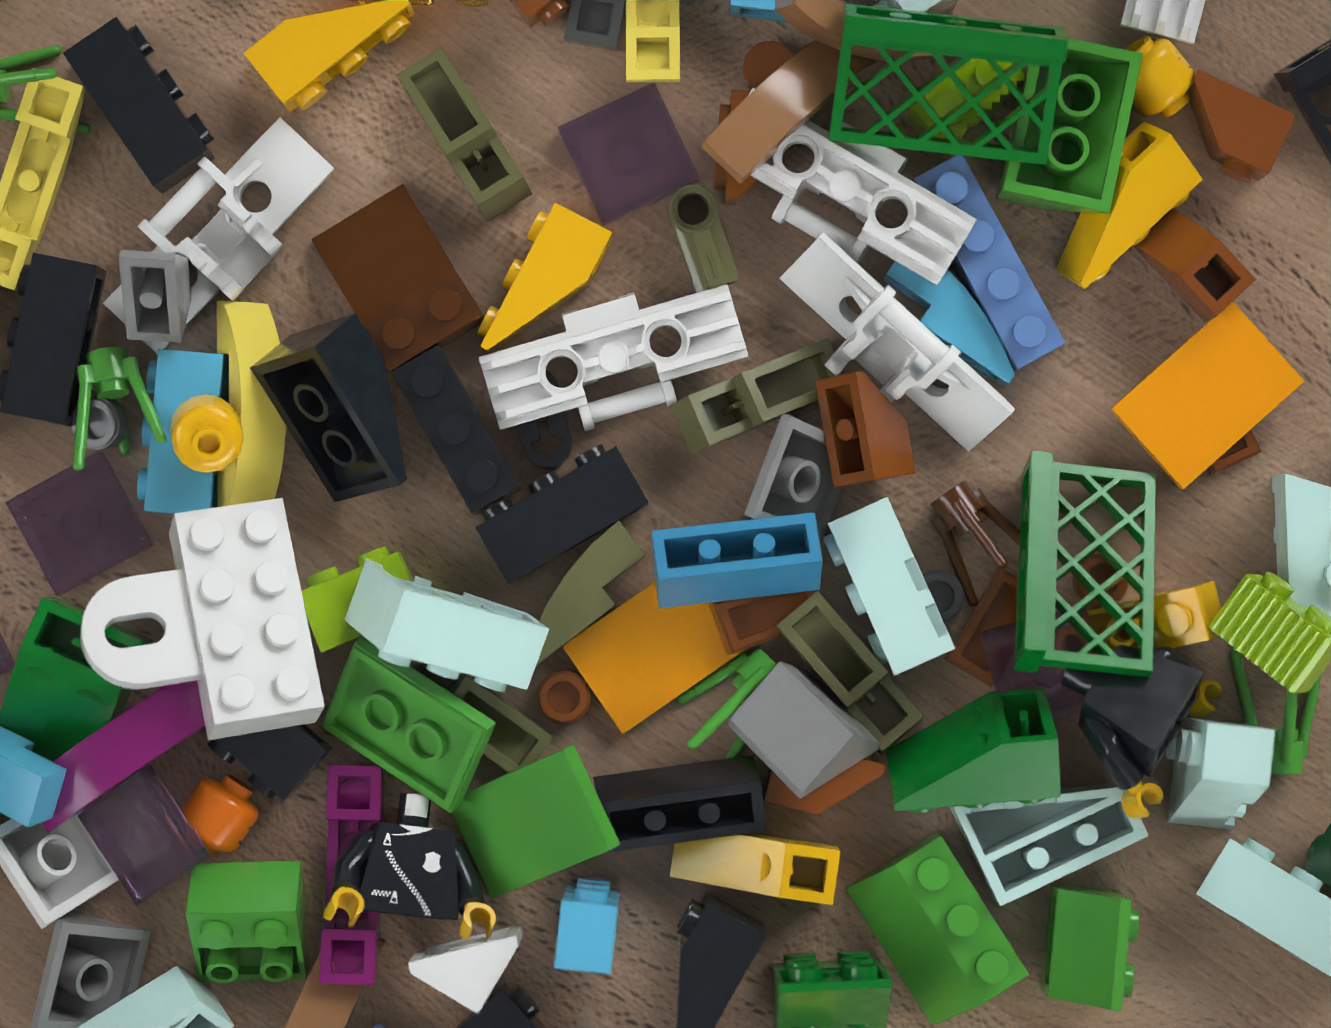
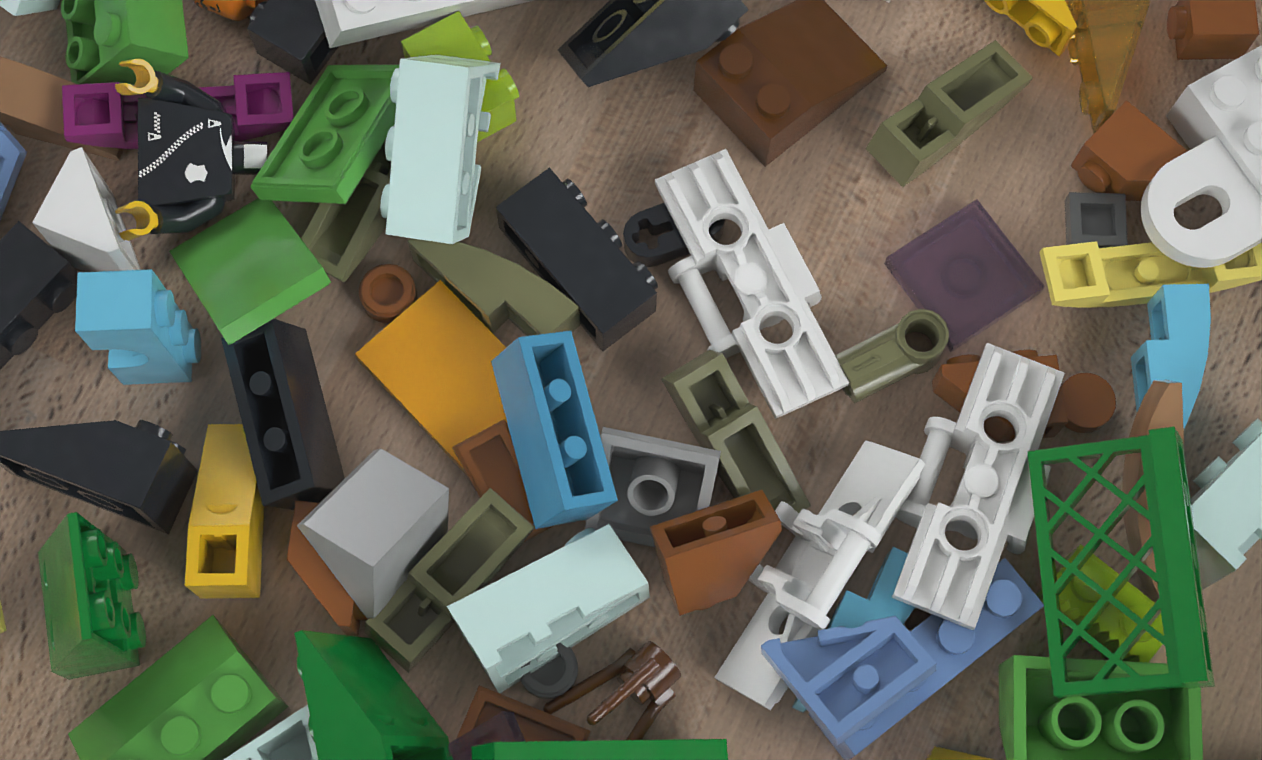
camera: 80 degrees right, 15 degrees down
black brick [391,345,522,515] -> none
yellow slope [477,203,613,354] -> none
bright green plant [676,647,777,759] -> none
medium nougat slope [701,40,877,184] -> none
none -> medium blue wing [761,616,937,746]

